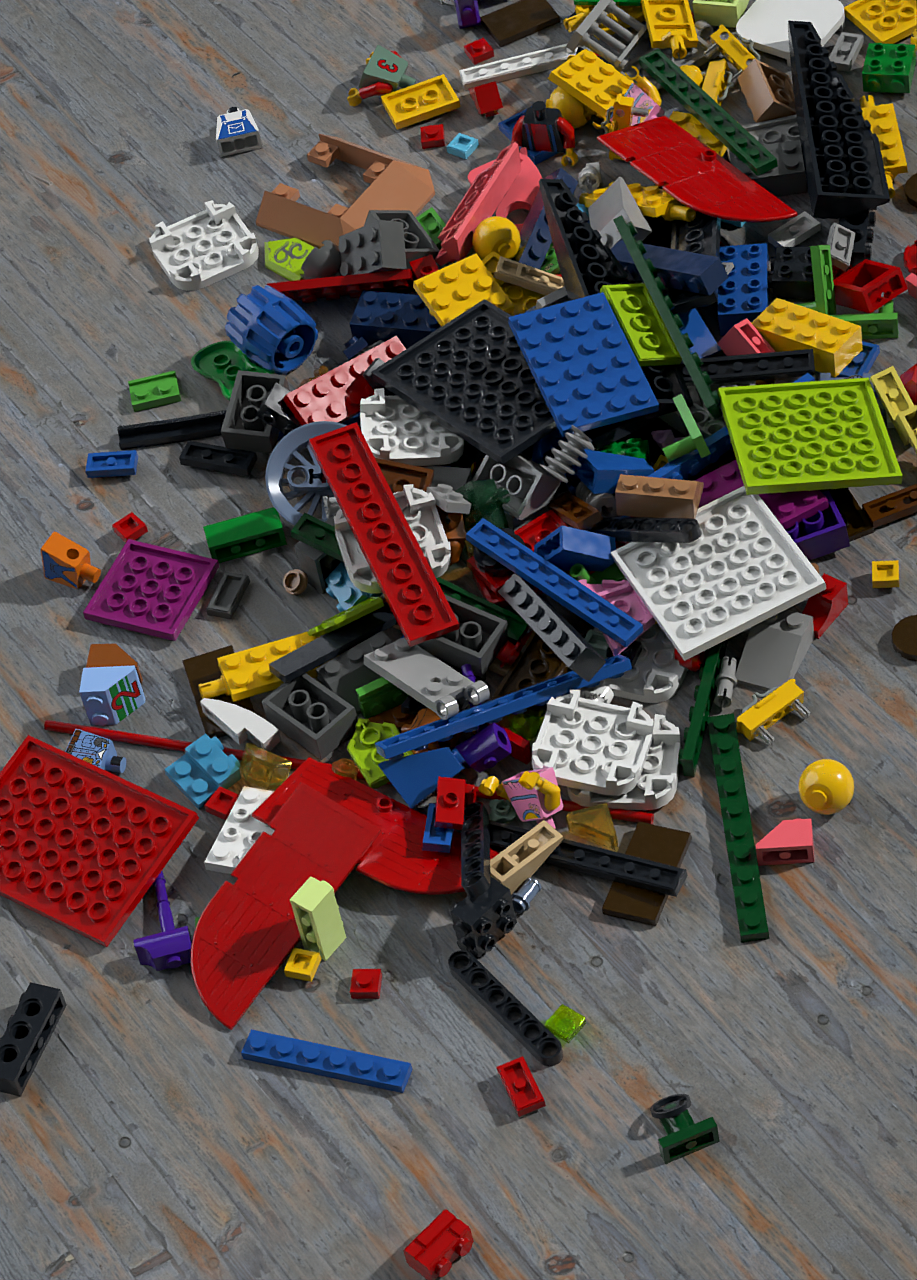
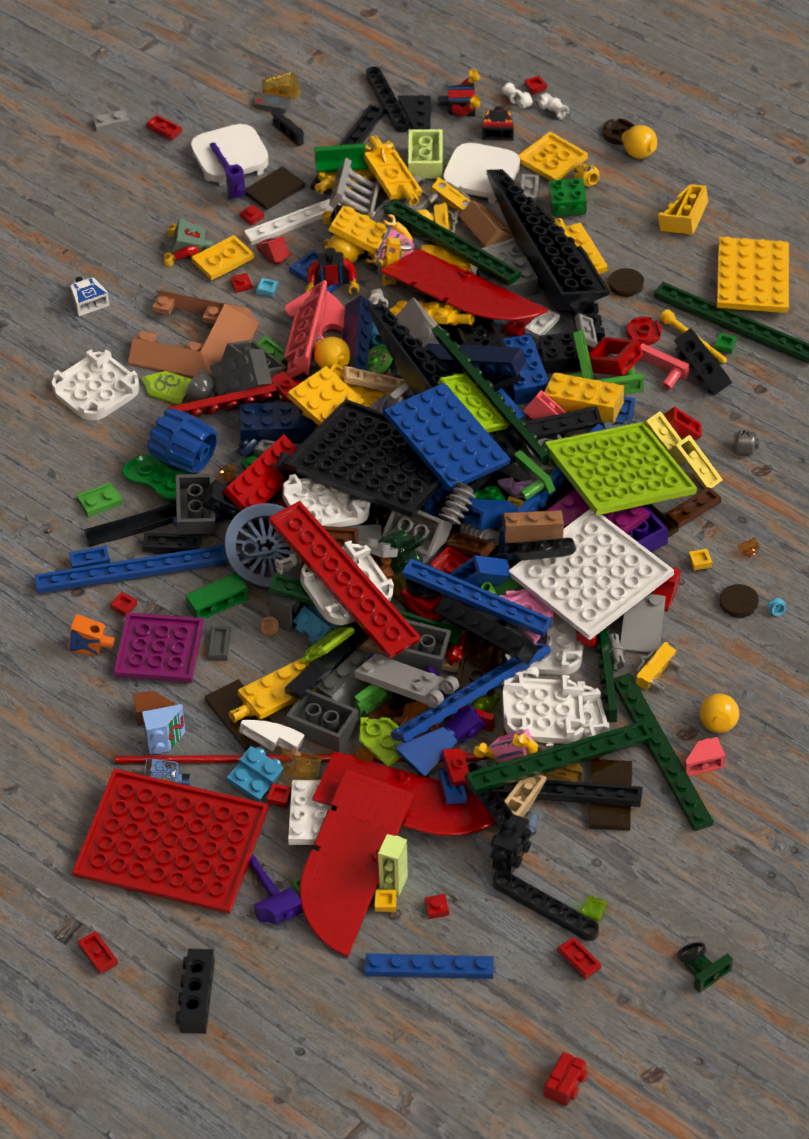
camera: 25 degrees left, 0 degrees up
none -> blue plate [35,545,227,594]
none -> dark green plate [464,721,652,794]
none -> red plate [504,317,535,337]

